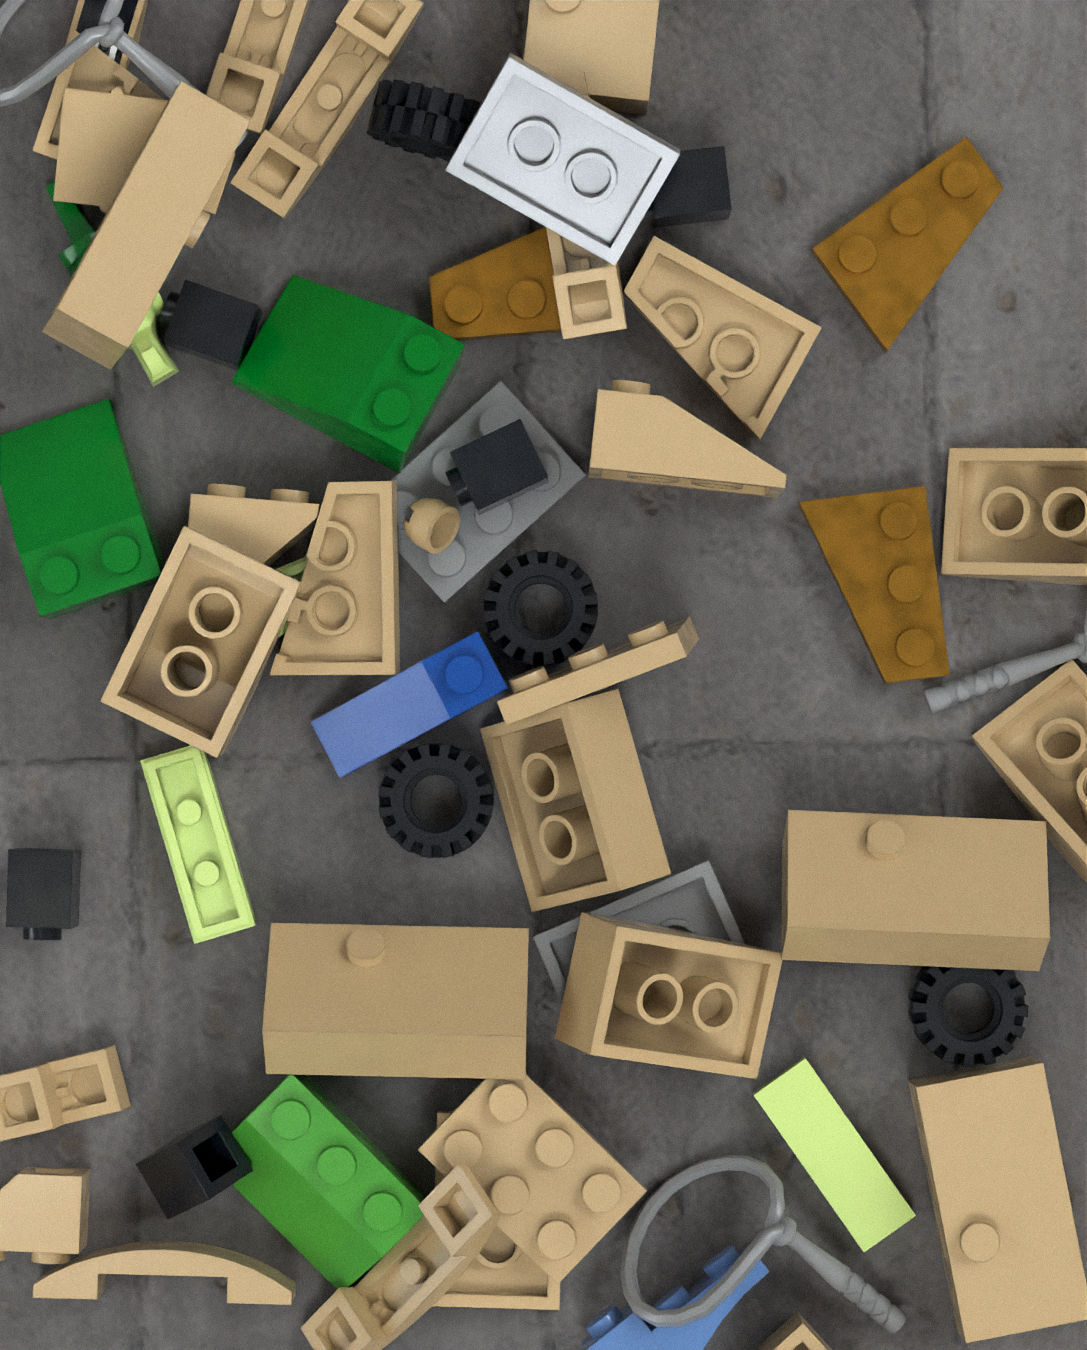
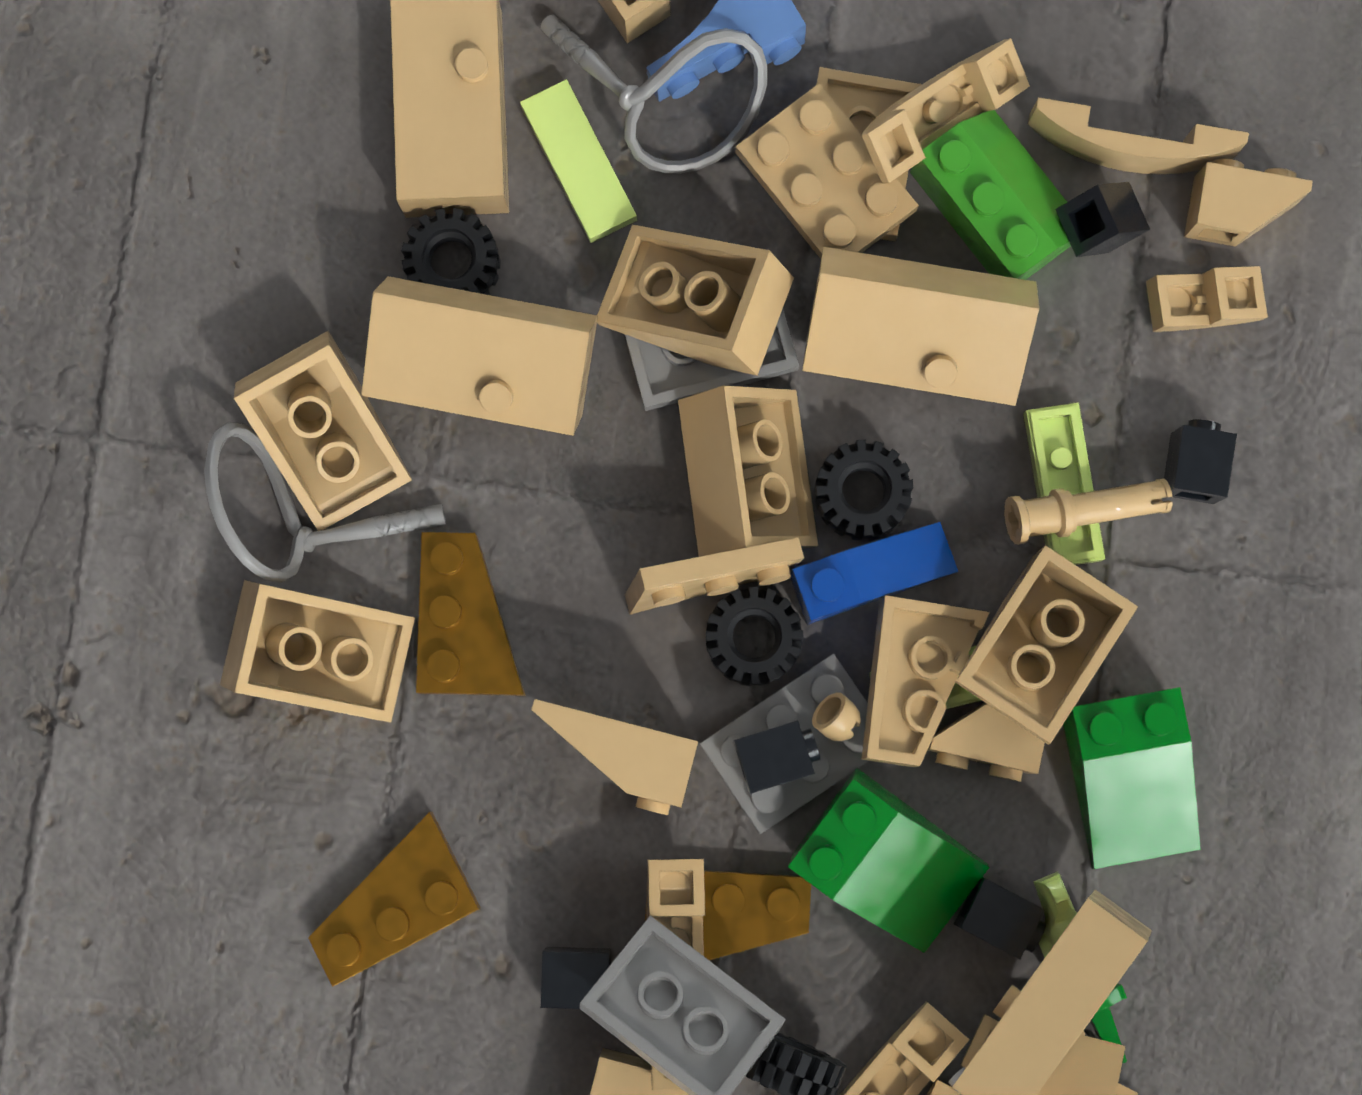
camera: 170 degrees left, 5 degrees down
tan wing [623,236,822,441] -> none
none -> tan pin [1004,478,1173,545]

